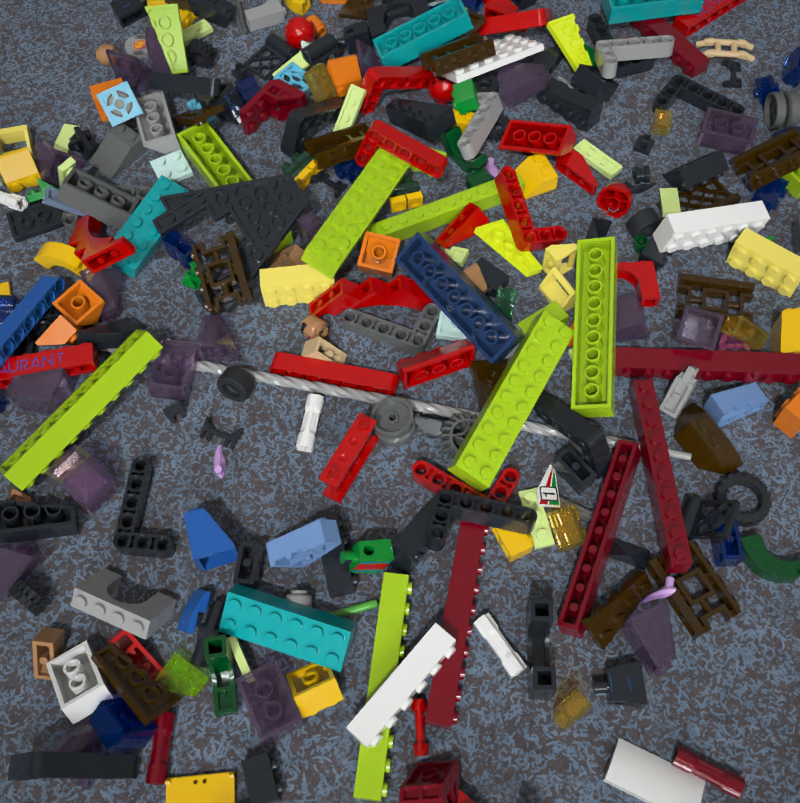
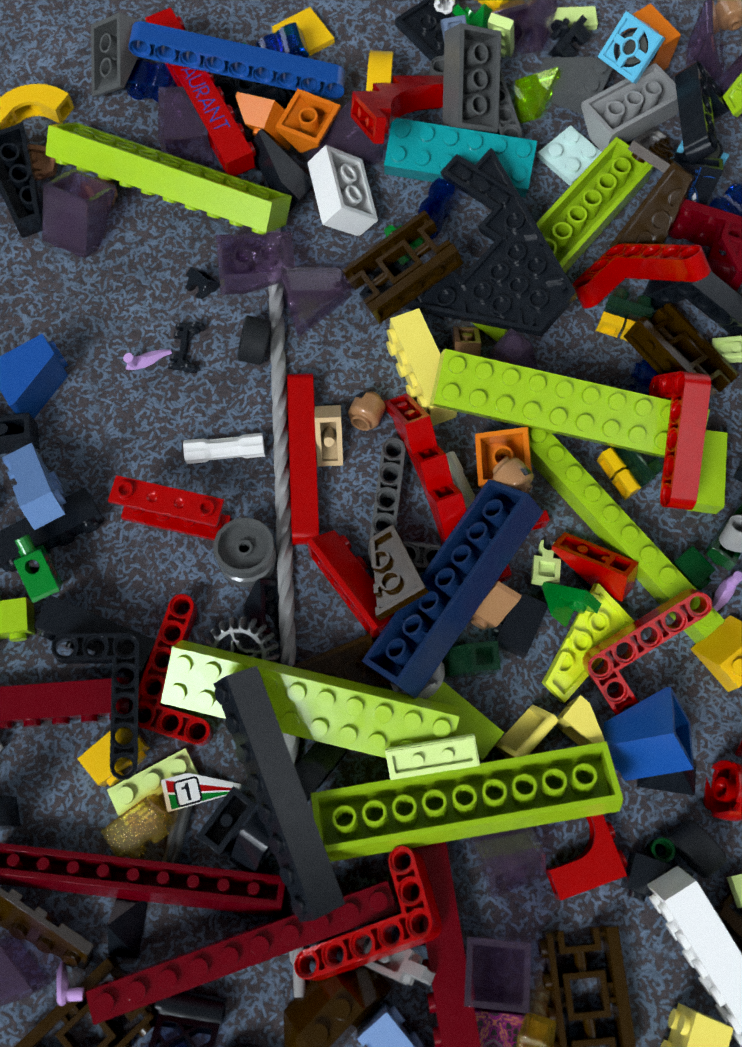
camera: 70 degrees right, 10 degrees up
black beam [113,456,176,559] -> none
black piece [309,170,348,199] -> none
none -> black brick [213,666,345,922]
none -> red beam [294,846,442,981]
none -> white brick [308,145,378,236]
none -> dark brown wing [369,525,429,621]
none -> yellowish green tile [385,733,480,780]
none -> medium nougat head [492,457,534,493]
none -> clear neon green wing [515,67,561,123]
none -> green slope [542,582,601,627]
none -> red beam [572,244,711,309]
none -> blue slope [603,687,694,781]
none -> dark brown wing [609,162,695,247]

